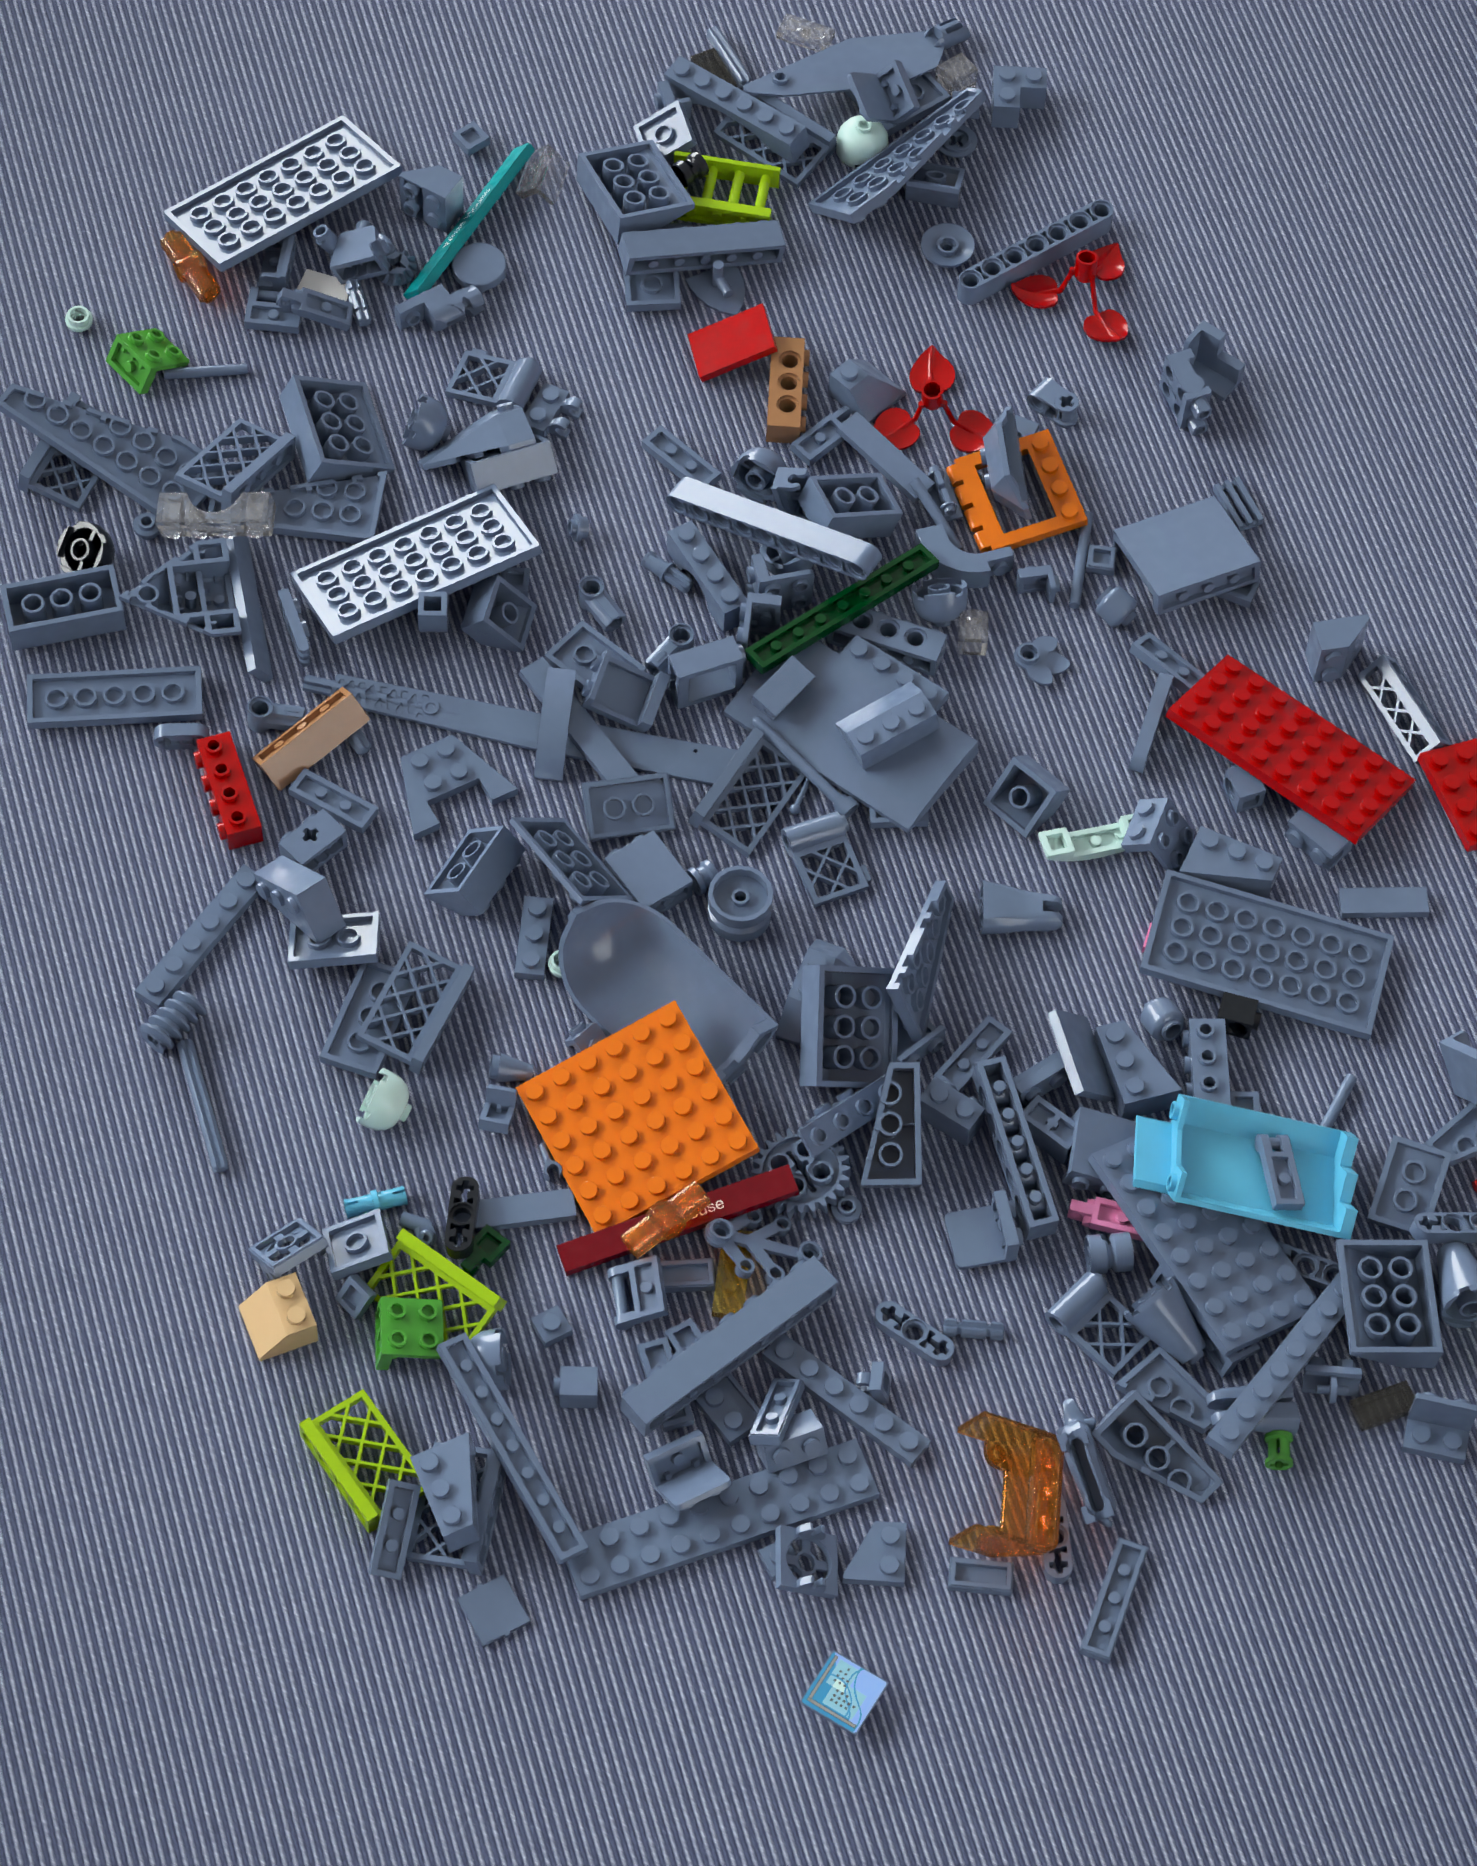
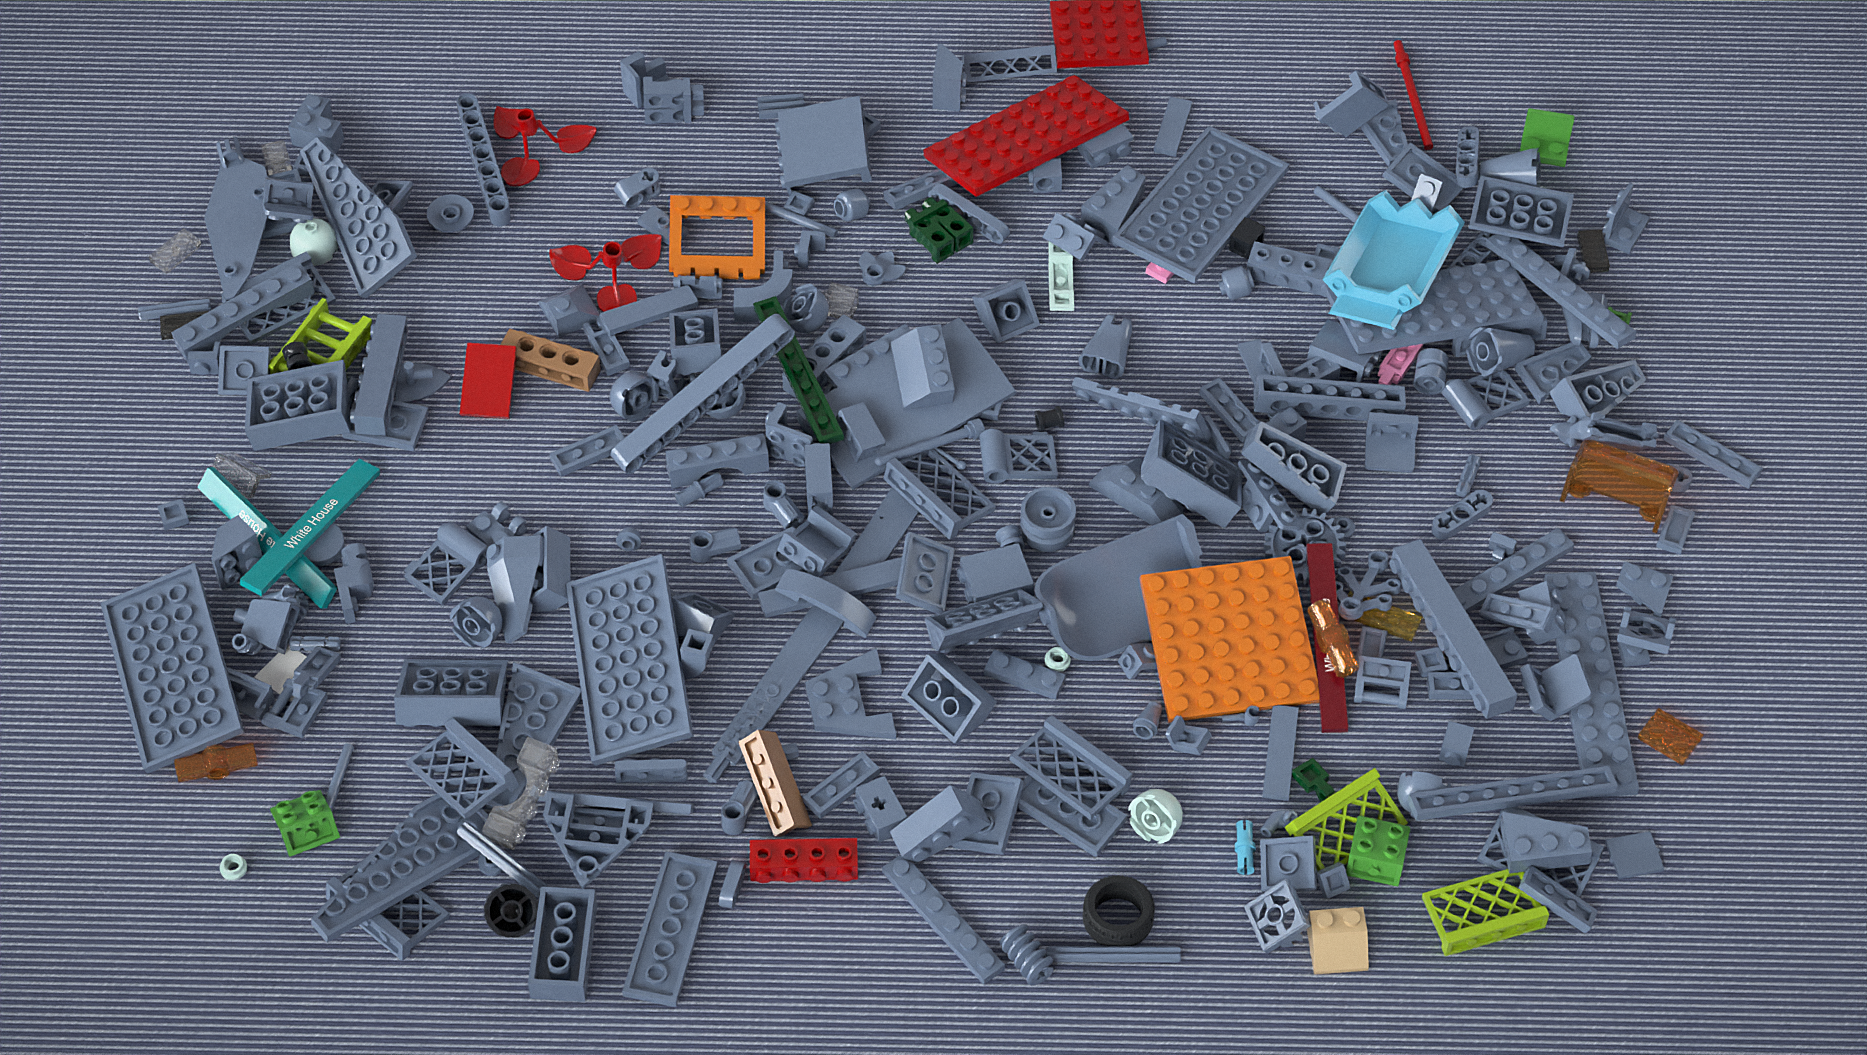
camera: 70 degrees left, 5 degrees down
black beam [444,1176,480,1260] -> none
sand blue plate [530,1305,573,1349] -> none
sand blue bracket [745,553,815,610] -> none
piece [800,1650,889,1737] -> none
sand blue bar [909,477,964,550] -> none
sand blue wedge [980,406,1032,520] -> none
sand blue tile [1048,1009,1115,1102] -> none
sand blue wedge [1094,1020,1182,1119] -> none
sand blue plate [1255,1134,1305,1210] -> none
none -> teal tile [240,458,380,596]
none -> sand blue axle [457,821,547,897]
none -> dark green hips [905,197,973,264]
none -> black bush [1034,406,1064,432]
none -> black tyre [1083,875,1155,946]
none -> plate [1411,172,1445,214]
none -> clear orange plate [1637,708,1704,766]

